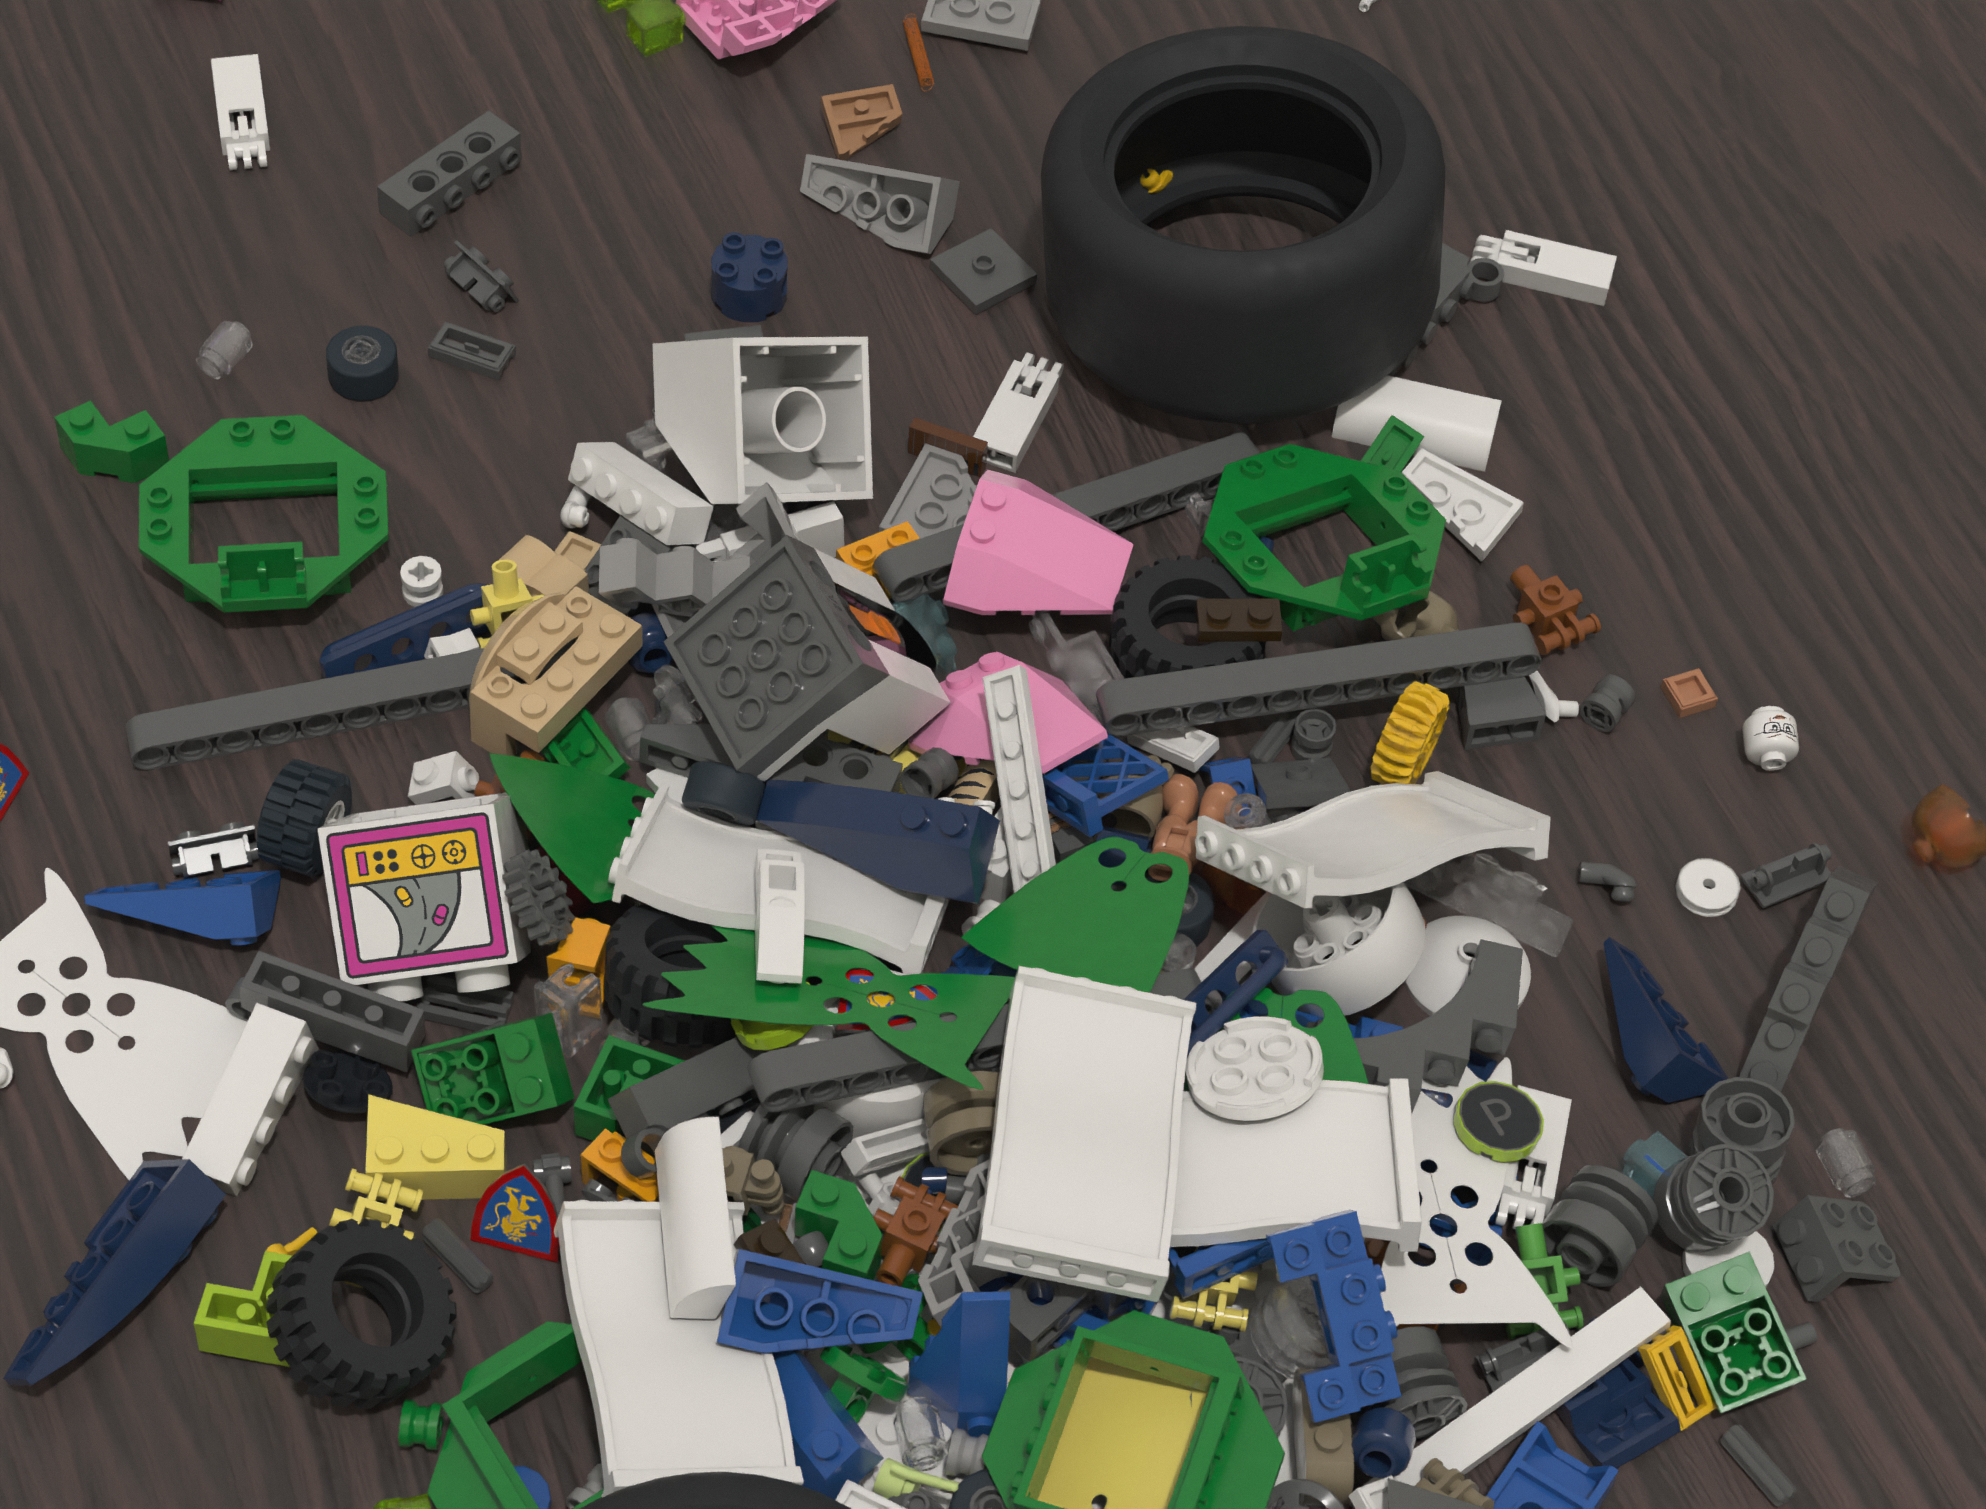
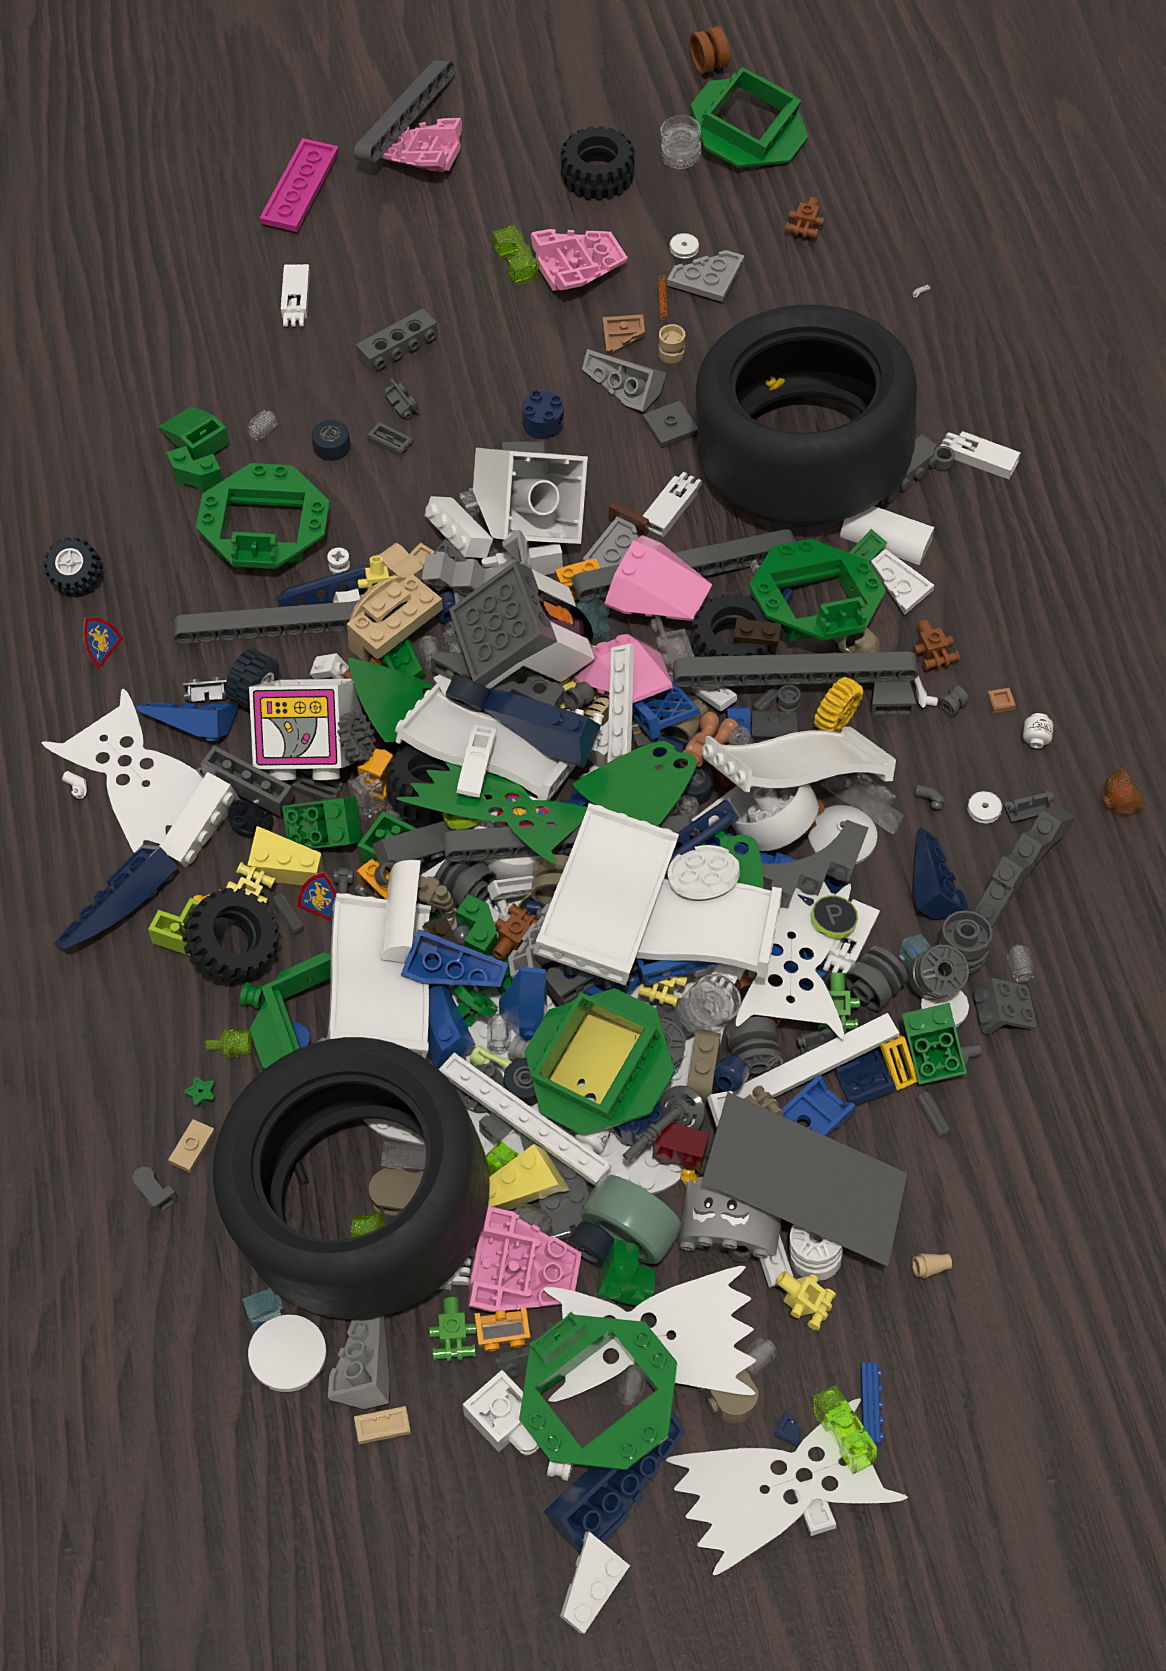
camera: 15 degrees right, 5 degrees up
white arm [560,486,592,528] -> none
blue bracket [1266,1209,1401,1422] -> none
none -> green slope [158,406,229,460]
none -> tan wheel [658,324,685,364]

